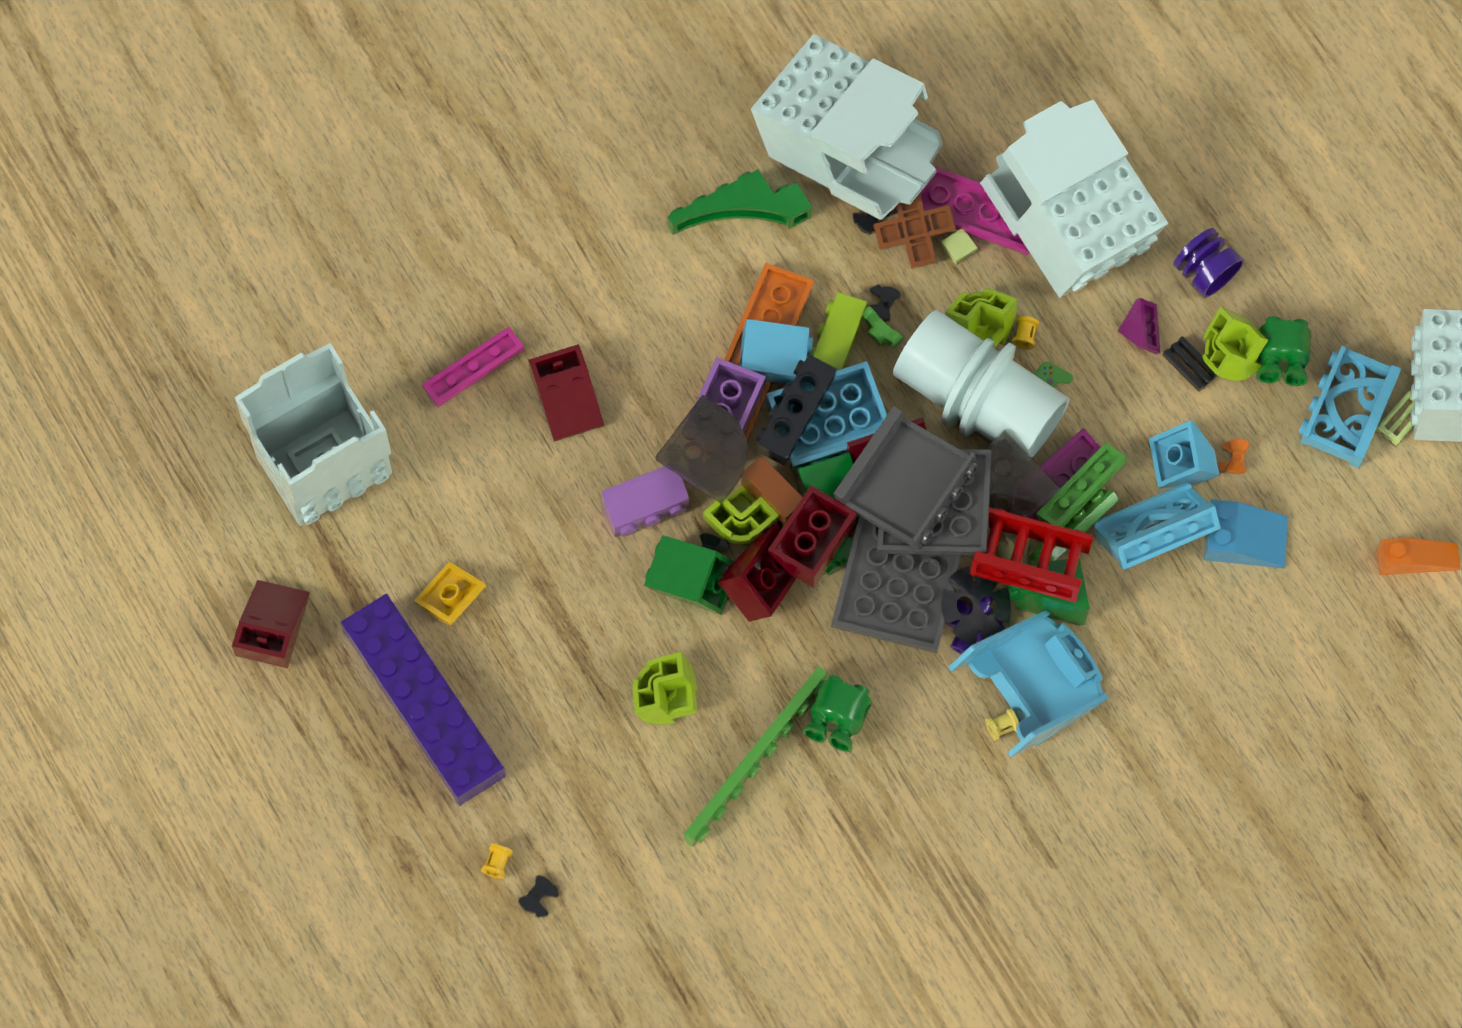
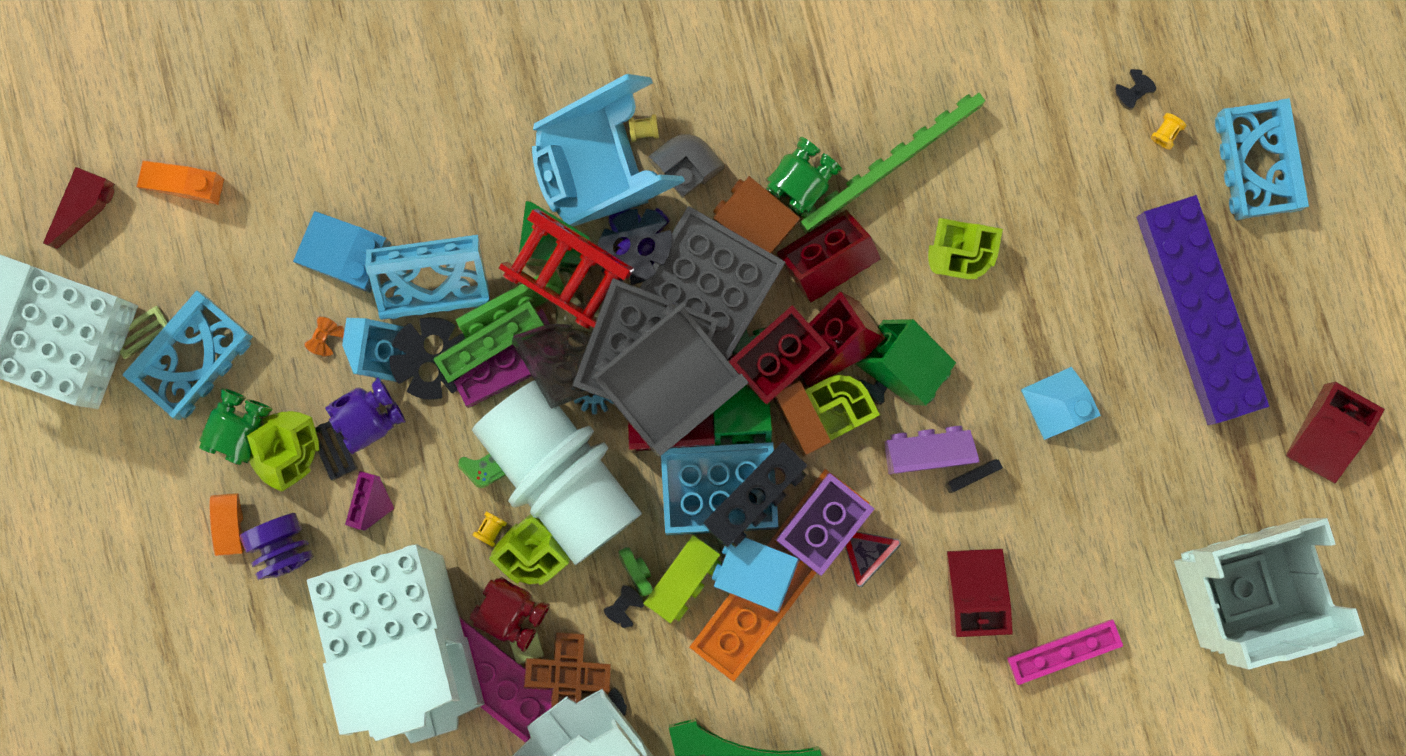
camera: 165 degrees left, 15 degrees up
yellow slope [414,561,486,625] -> none
clear smoke plate [656,394,747,504] -> none
none -> orange slope [210,493,245,556]
none -> dark purple piece [325,377,406,454]
none -> black piece [389,317,466,400]
none -> dark red piece [469,576,551,652]
none -> dark grey brick [648,134,725,198]
none -> dark orange brick [713,176,800,254]
none -> dark red slope [777,209,881,303]
none -> piece [845,532,901,587]
none -> black tile [945,459,1003,493]
none -> medium azure slope [1021,367,1101,440]
none -> medium azure fence [1215,98,1309,220]

